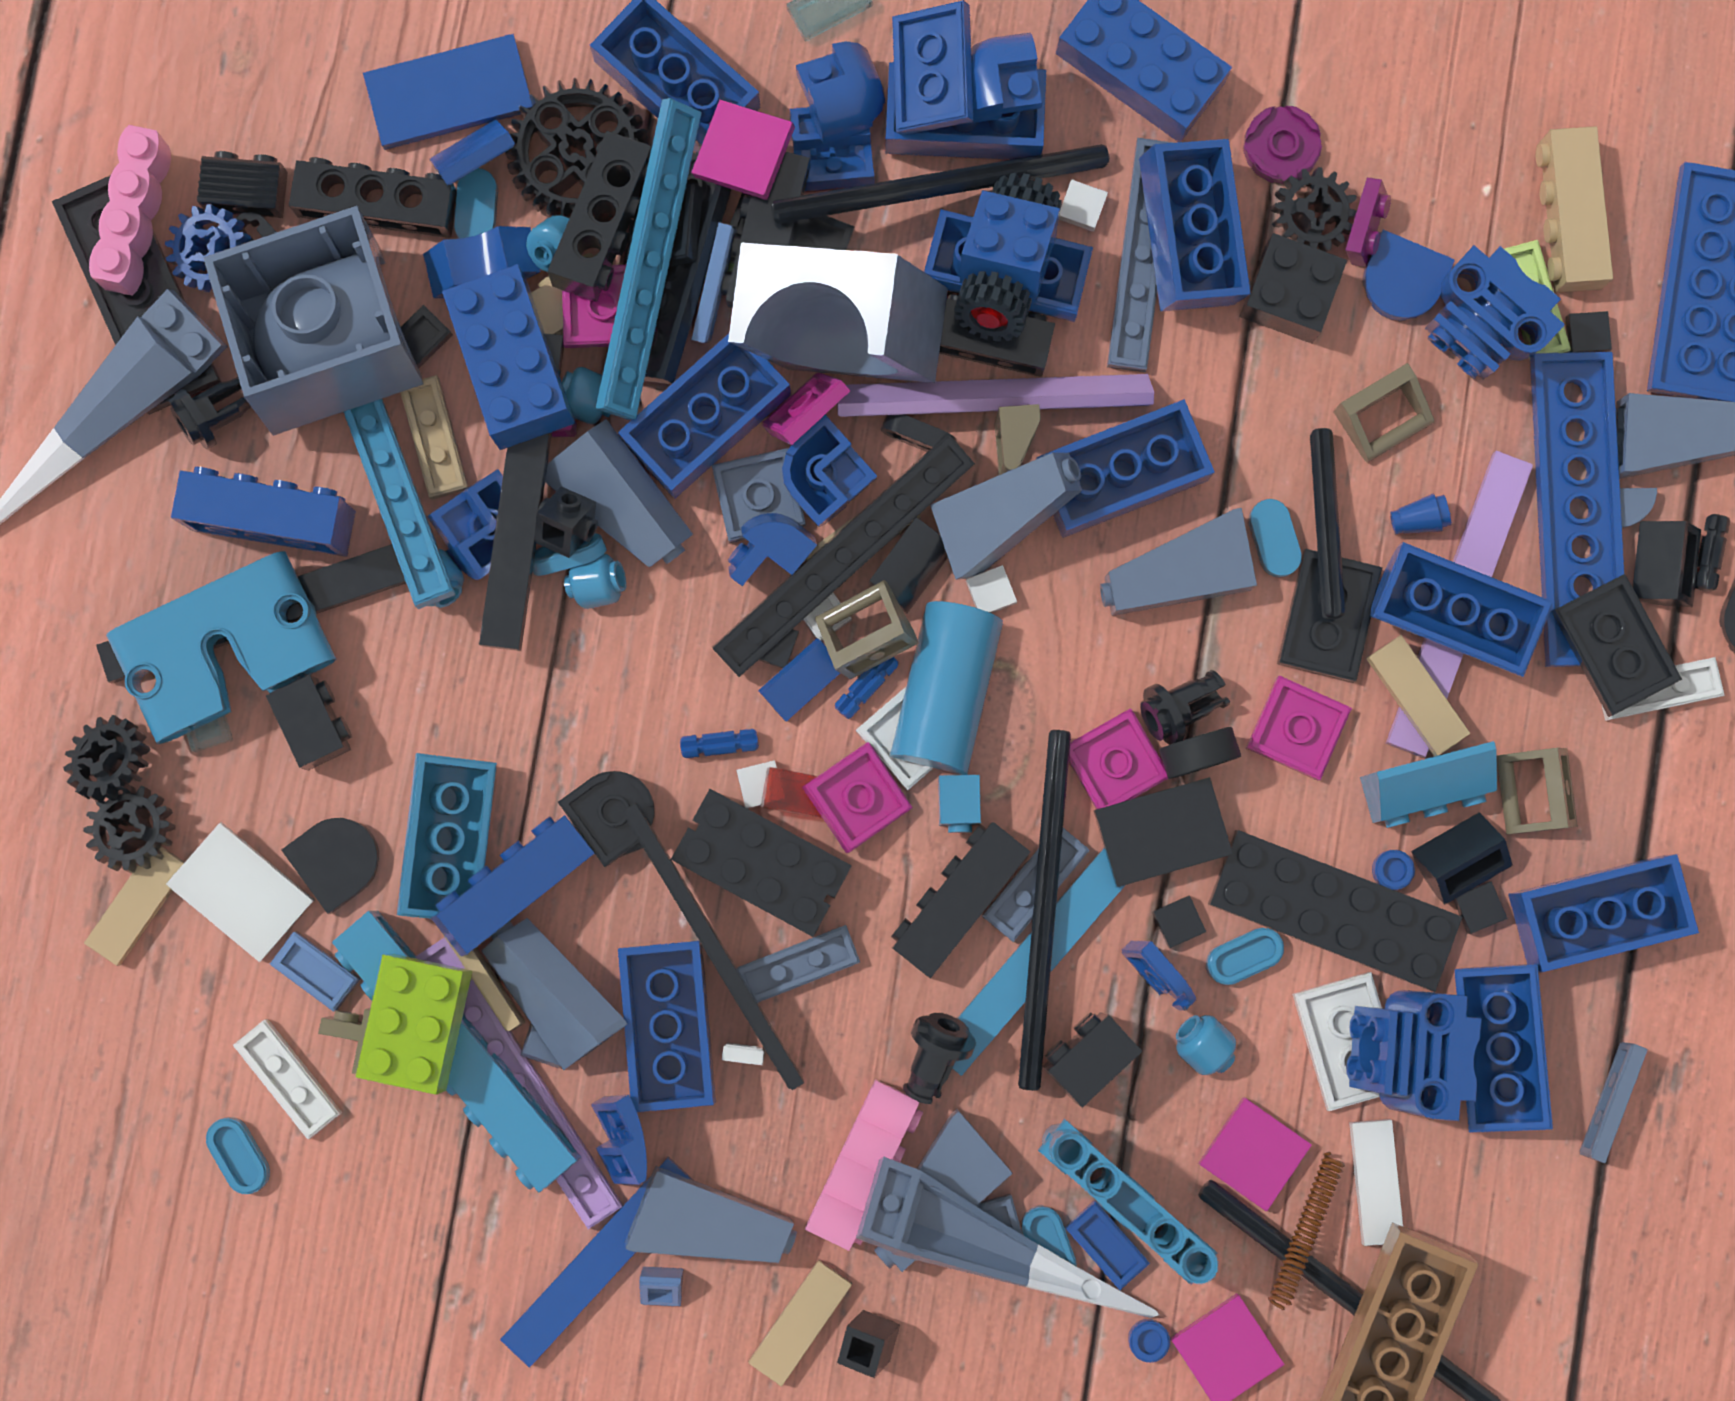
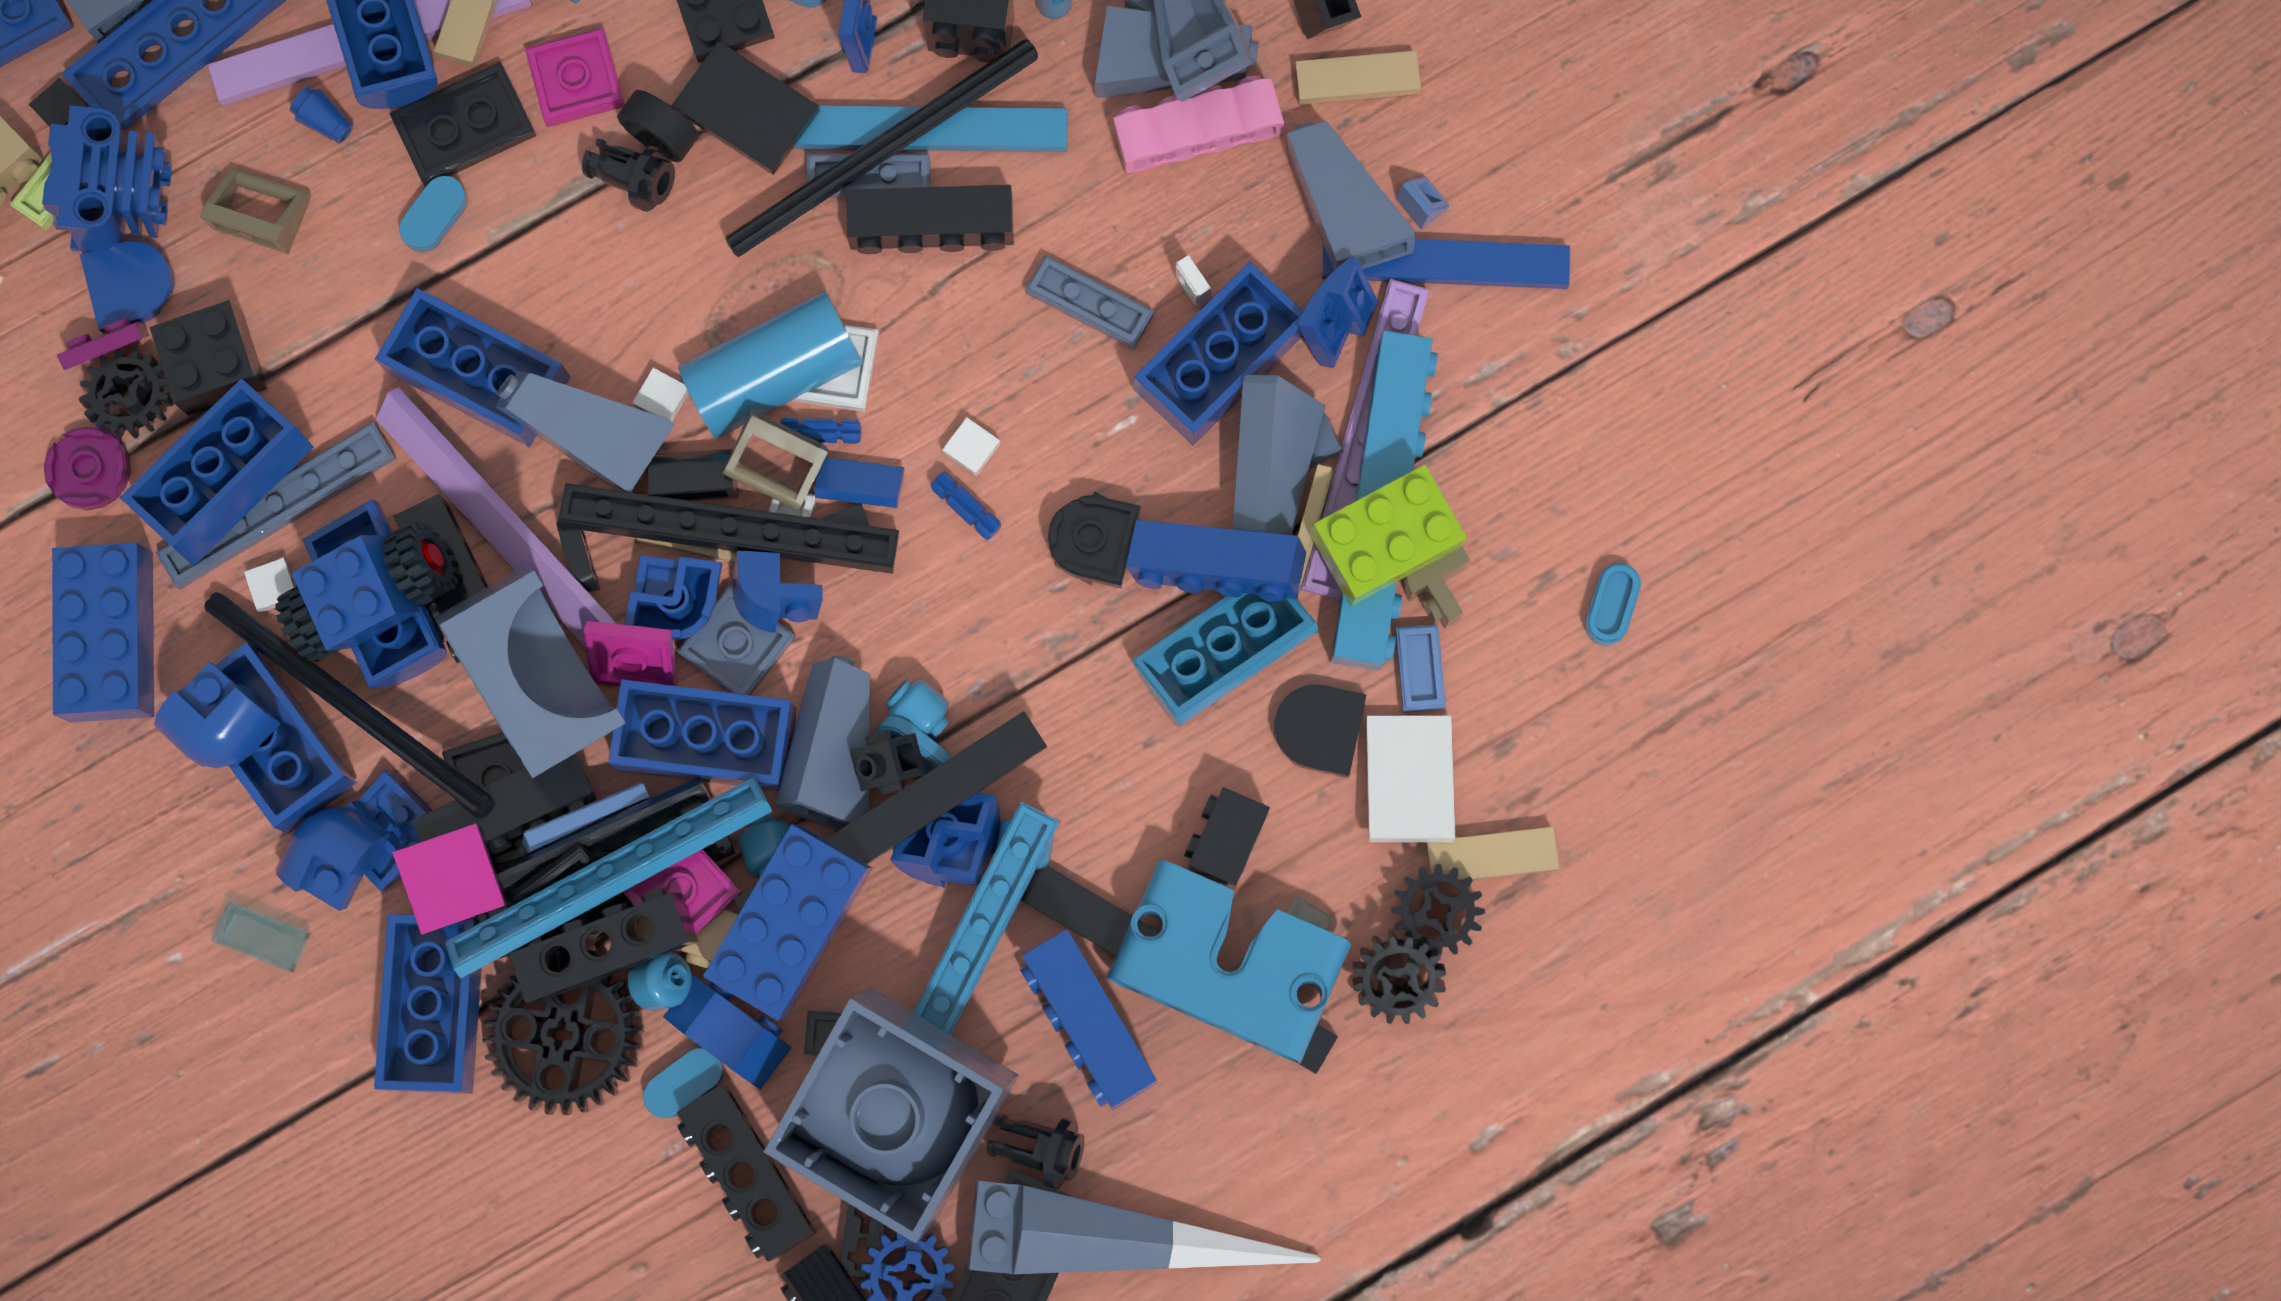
camera: 125 degrees left, 5 degrees down
white tile [233,1019,342,1140] -> none
blue tile [363,34,533,150] -> none
tan tile [400,375,468,500] -> none
blue tile [429,119,515,185] -> none
black tile [623,802,804,1090] -> none
black piece [671,789,852,937] -> none
clear red tile [761,767,823,819] -> none
dark pink tile [802,742,913,853] -> none
blue tile [892,0,974,136] -> none
black piece [903,1013,976,1104] -> none
dark azure brick [938,775,981,833] -> none
dark tan tile [994,404,1041,475] -> none
dark pink tile [1069,708,1168,809] -> none
sand blue slope [1100,508,1257,616] -> none
black tile [1152,895,1206,948] -> none
black axle [1310,428,1345,619] -> none

